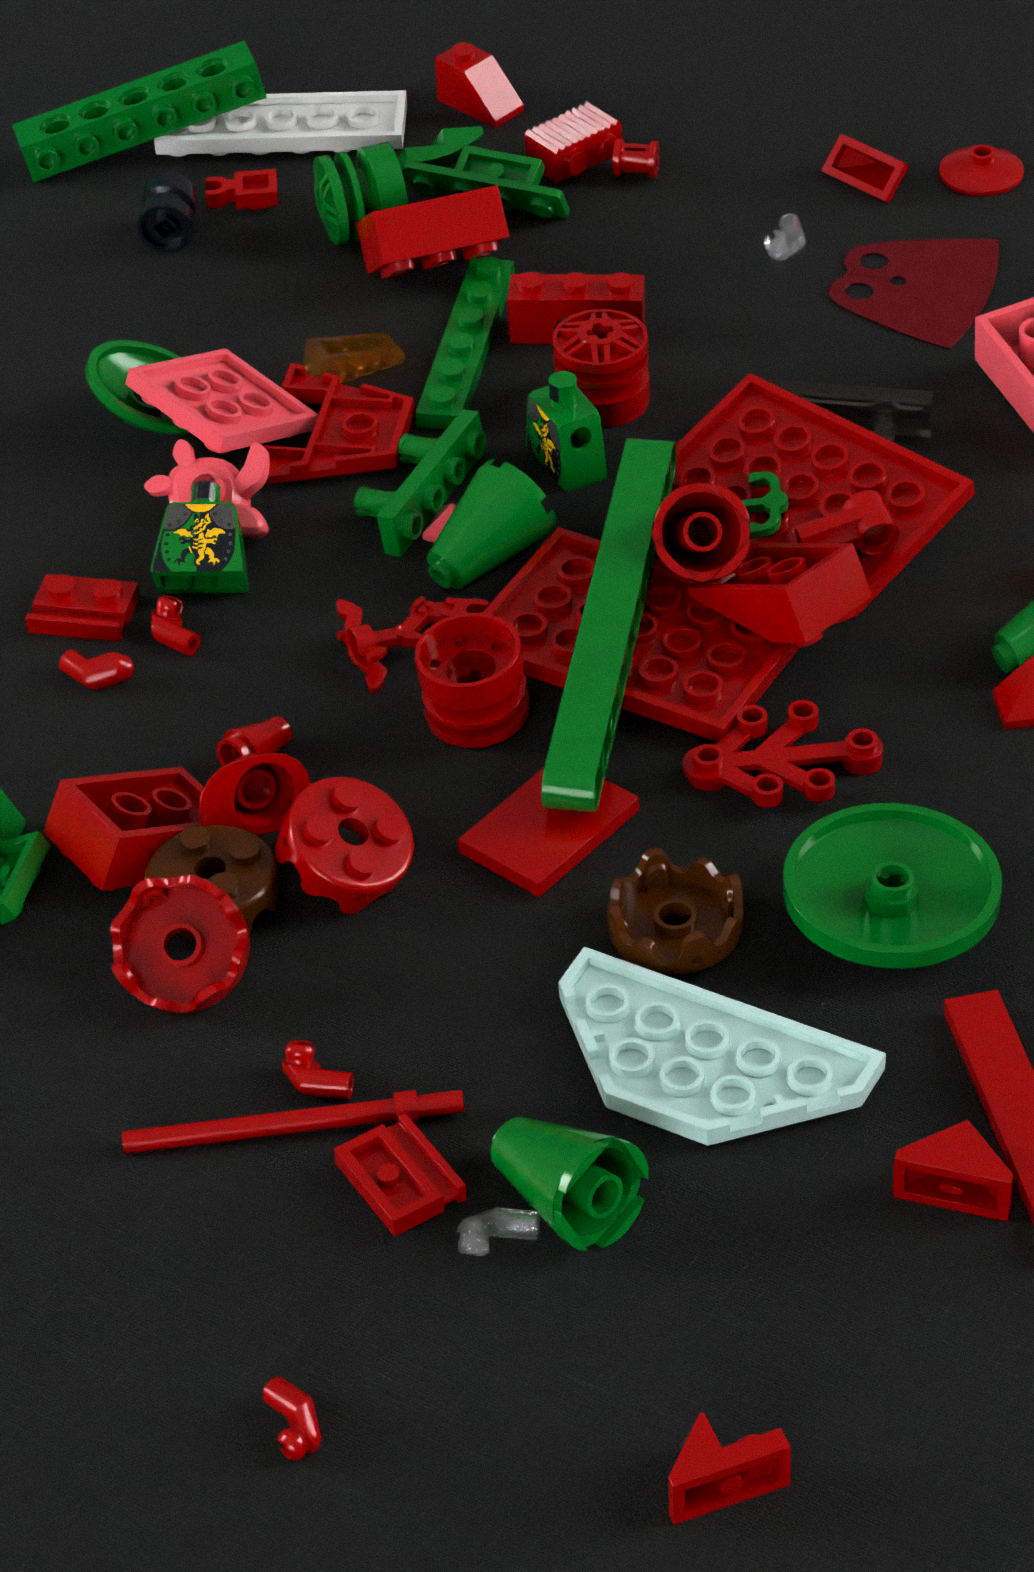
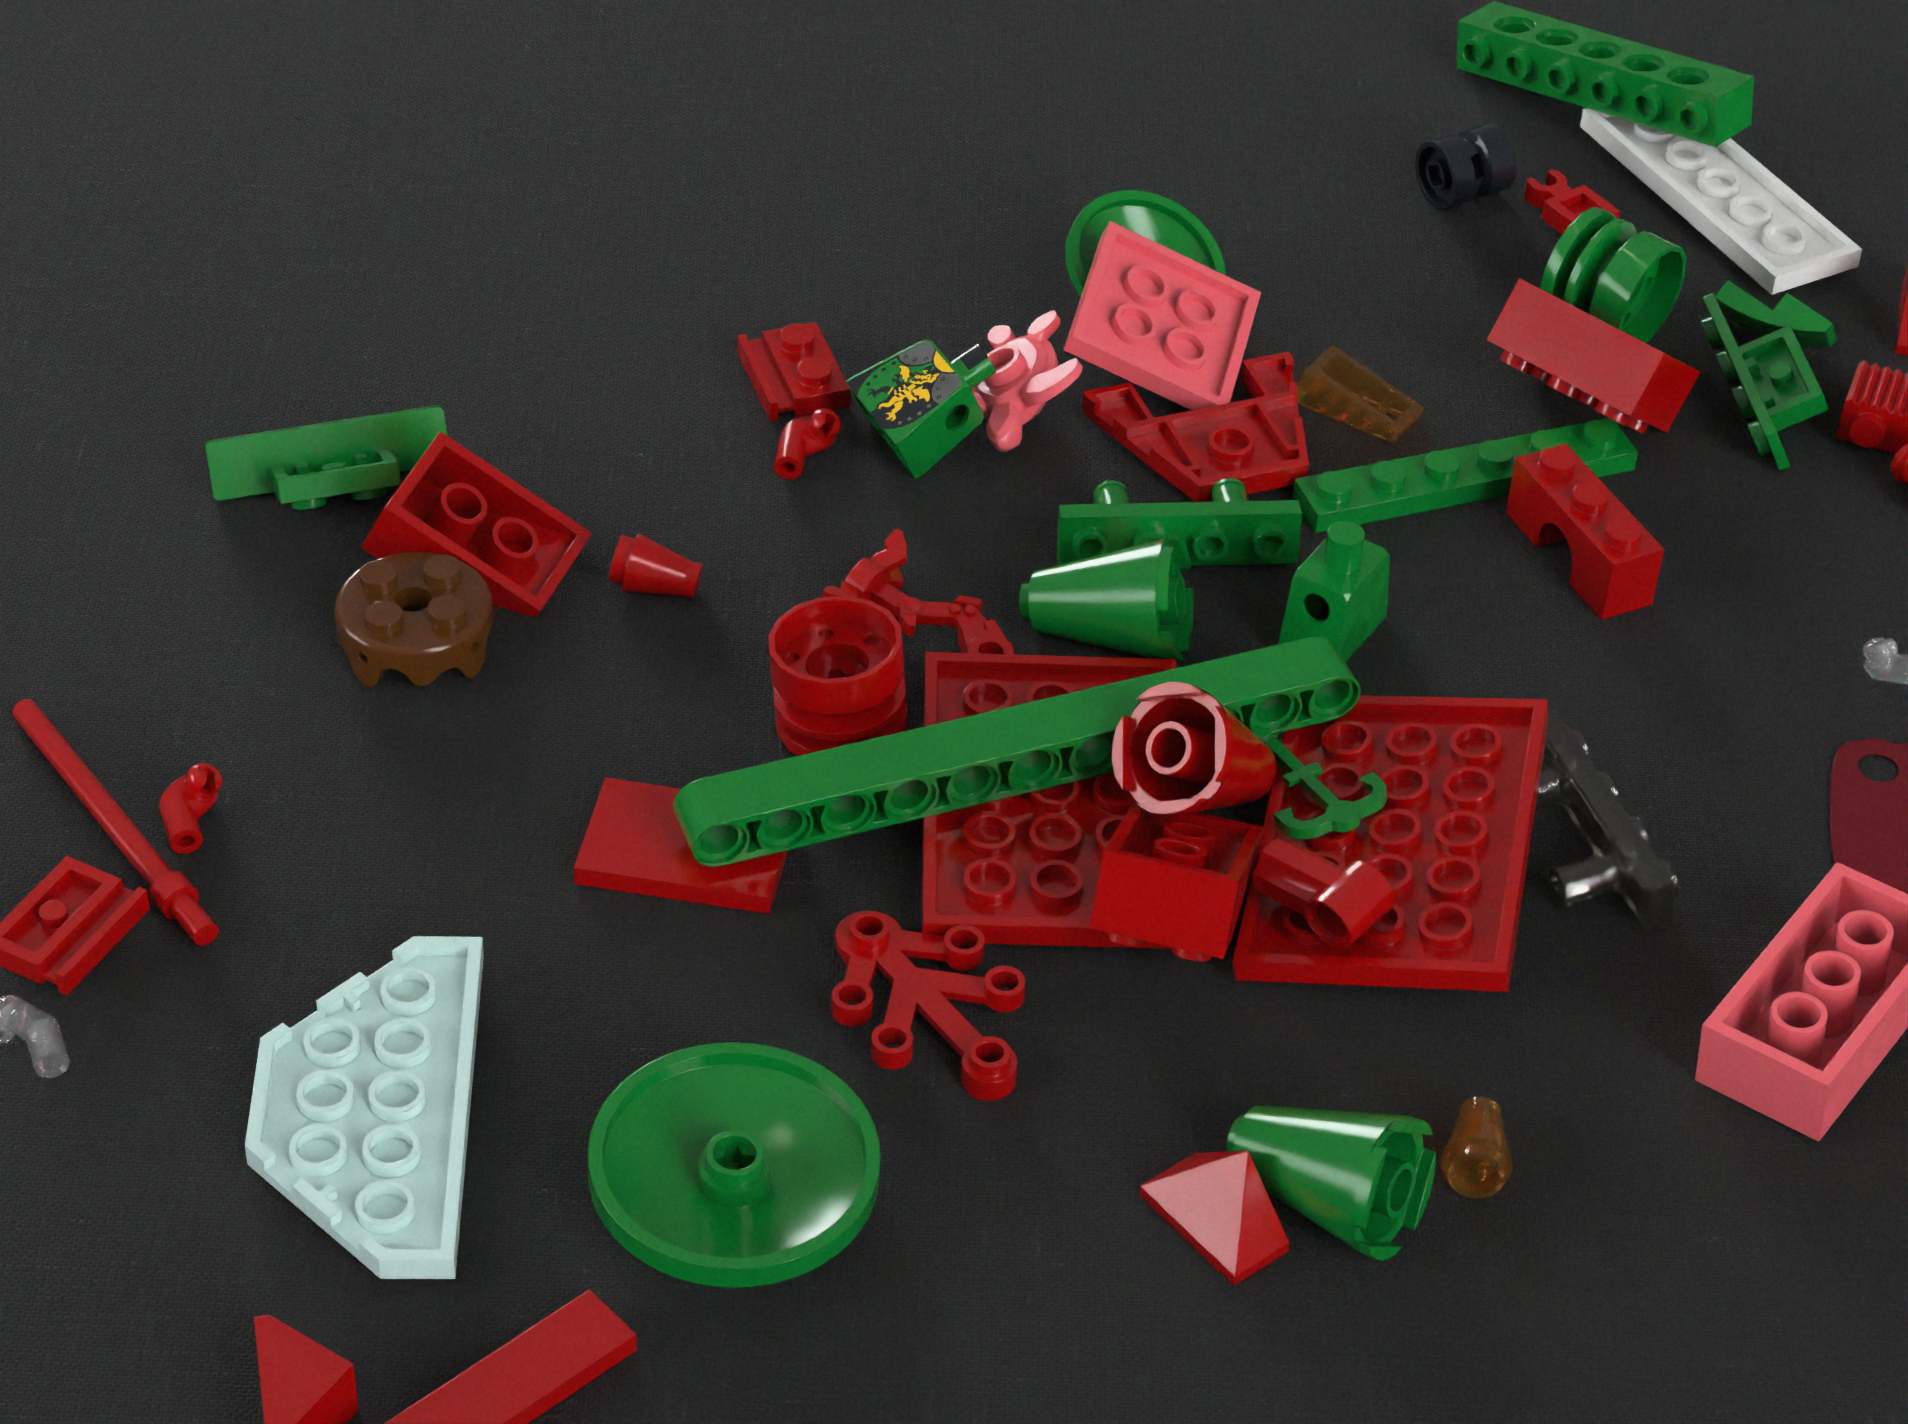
camera: 55 degrees right, 0 degrees up
red arm [59,649,134,690] -> none
red plate [110,874,250,1014] -> none
red piece [198,753,311,836] -> none
red plate [275,776,414,914] -> none
green cone [491,1117,649,1251] -> none
red wheel [552,308,650,428] -> none
reddish brown plate [607,848,743,975] -> none

